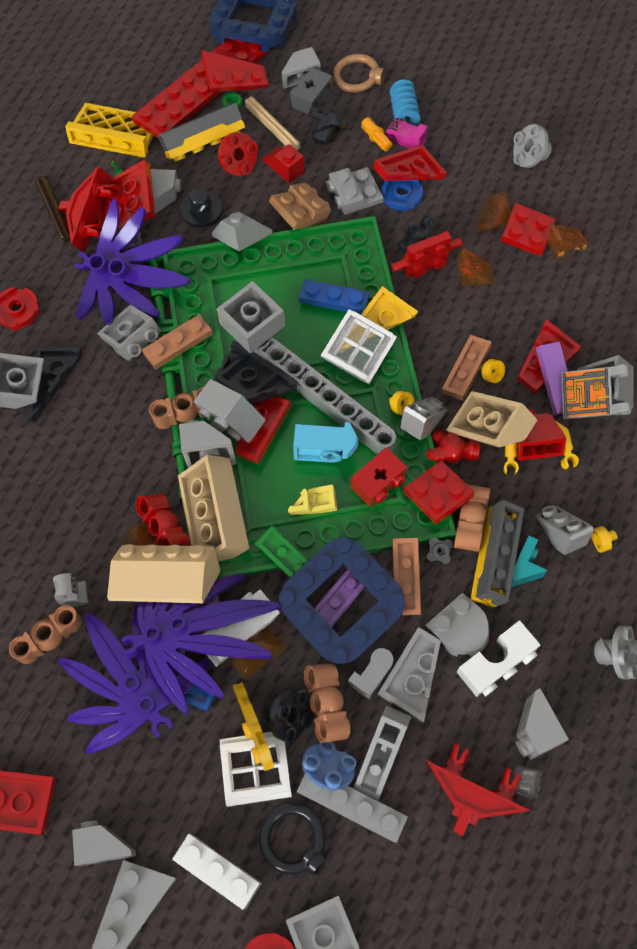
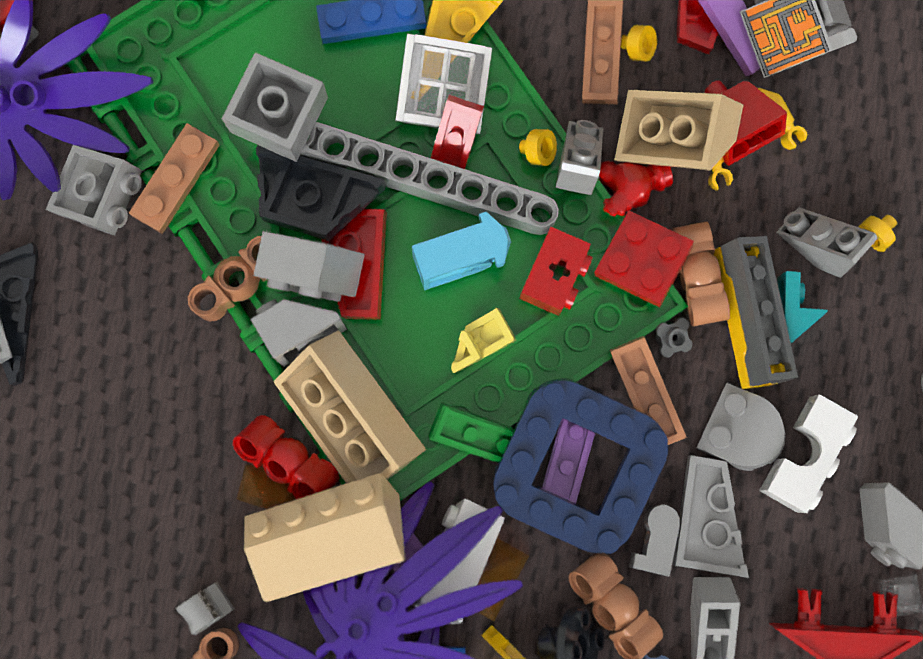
camera: 30 degrees left, 15 degrees up
none -> plate [431,95,484,169]

